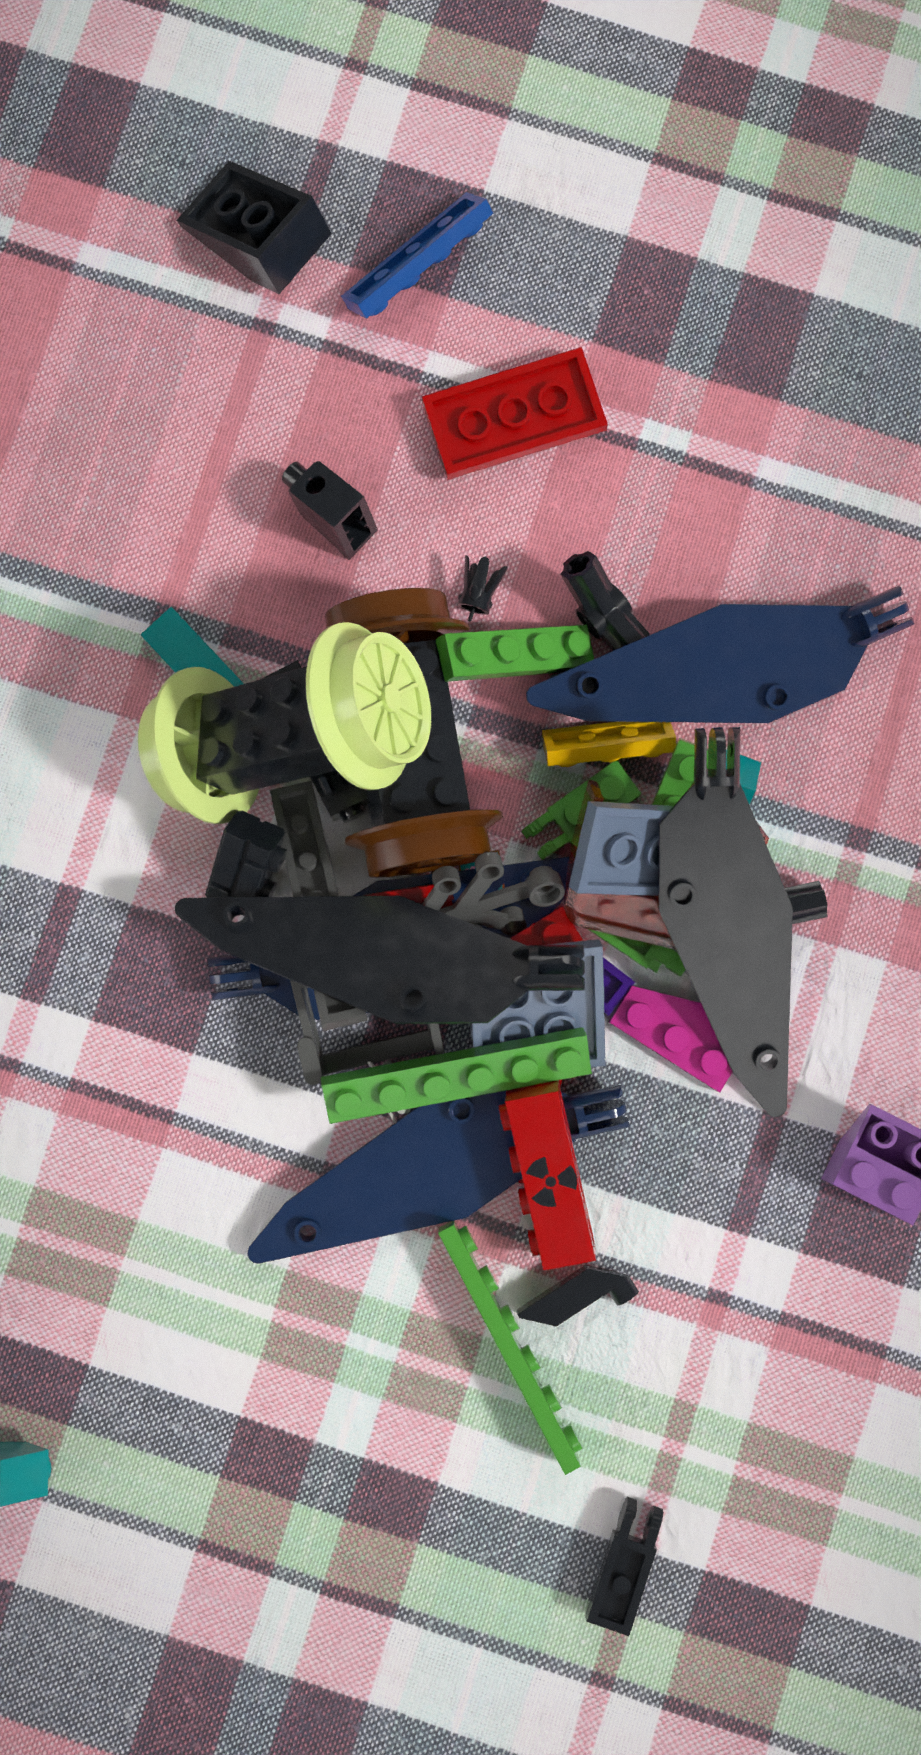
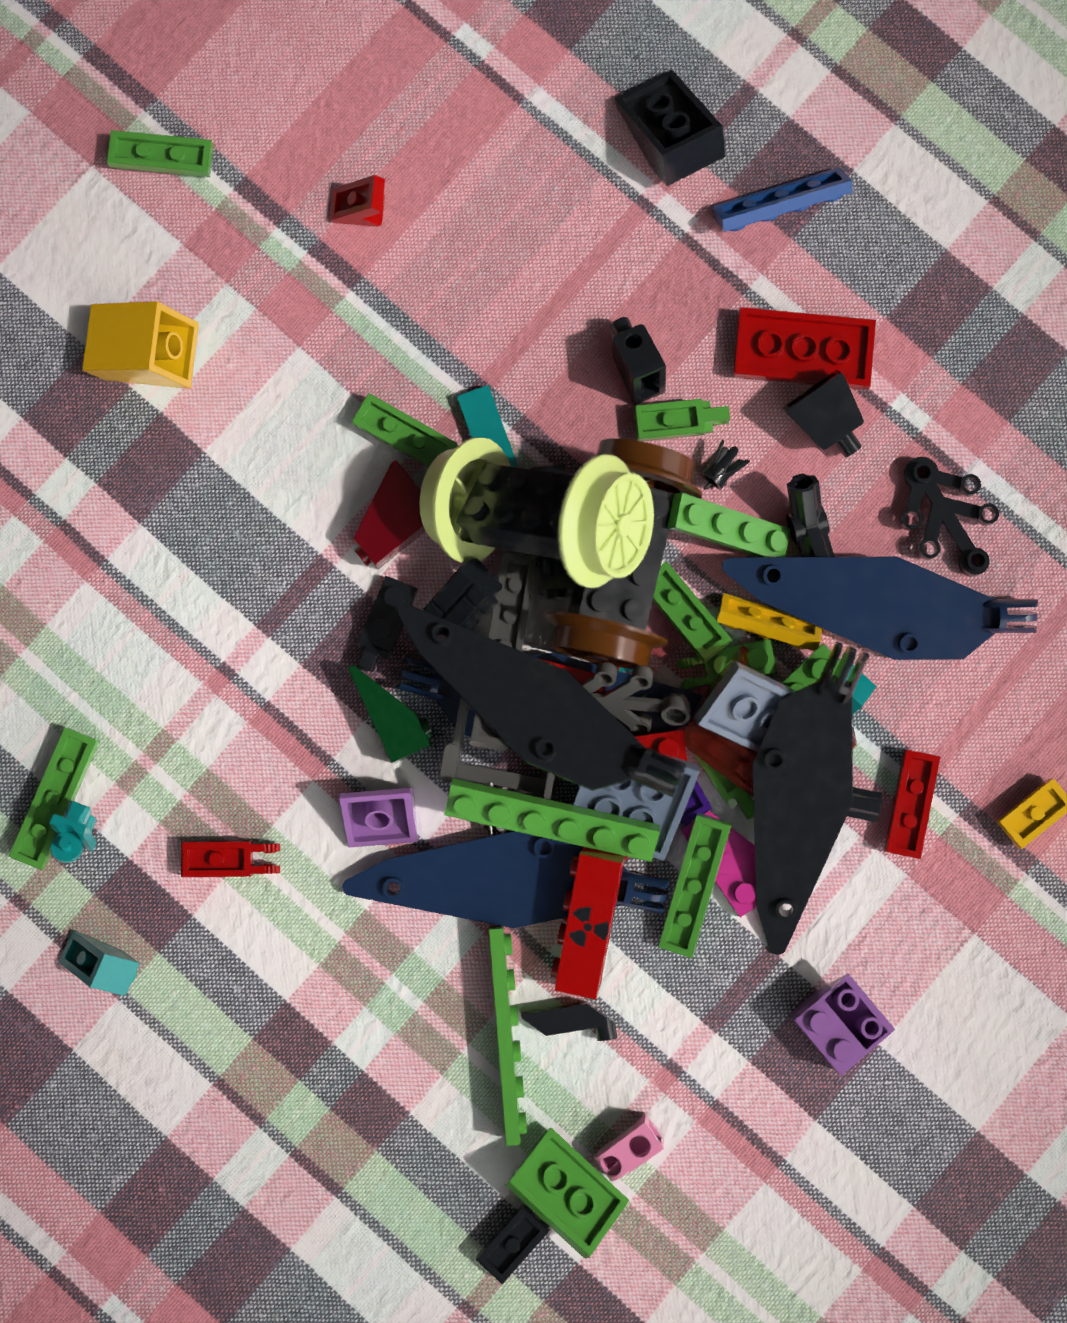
camera: 25 degrees right, 0 degrees up
none -> red hinge [181,841,280,877]
none -> medium lavender slope [339,788,418,848]
none -> dark green slope [348,665,434,764]
none -> bright green plate [352,393,458,468]
none -> dark red slope [353,460,425,570]
none -> black hinge [358,576,418,673]
none -> bright green plate [505,1127,630,1259]
none -> bright pink leg [594,1113,664,1182]
none -> bright green hinge [633,399,730,442]
none -> bright green plate [652,561,732,663]
none -> bright green plate [658,813,732,958]
none -> black torso [782,369,864,458]
none -> red plate [883,749,941,859]
none -> black plant [899,457,999,577]

